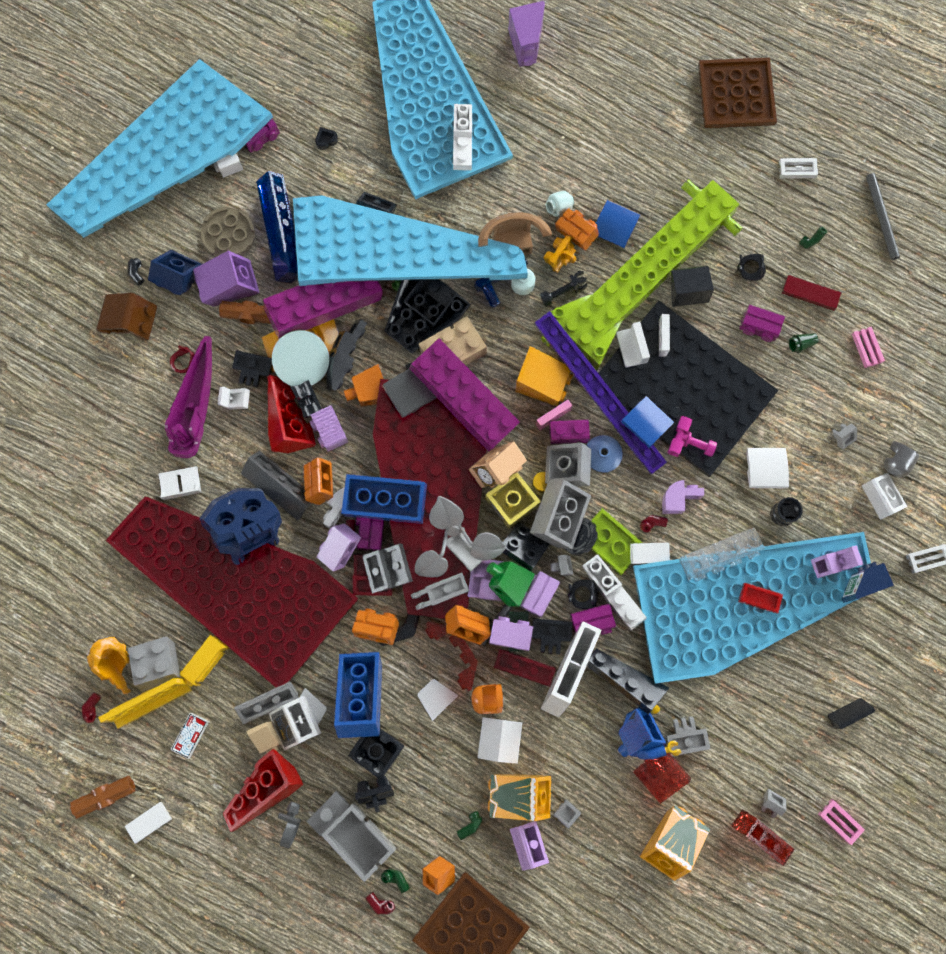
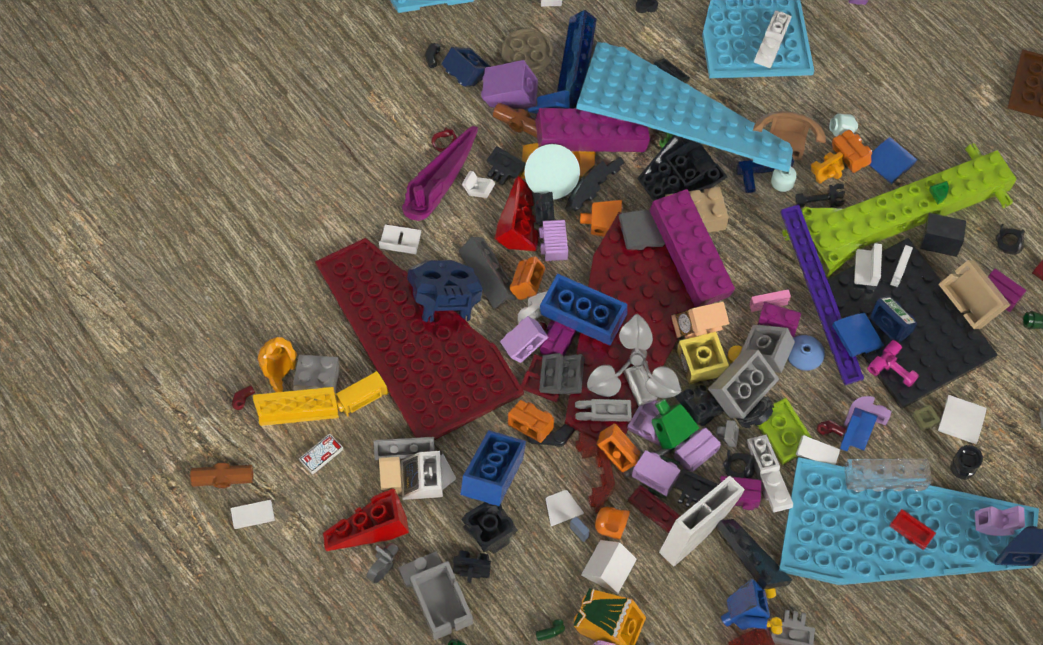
camera: 20 degrees right, 15 degrees down
reddish brown piece [96,293,157,340] -> none
light orange slope [515,346,573,407] -> none
none -> blue panel [528,90,570,114]
none -> sand blue tile [570,516,589,542]
none -> blue panel [840,407,878,451]
none -> dark blue slope [870,296,917,343]
none -> olive plate [912,405,940,431]
none -> green tile [929,181,949,205]
none -> tan piece [939,260,1010,329]

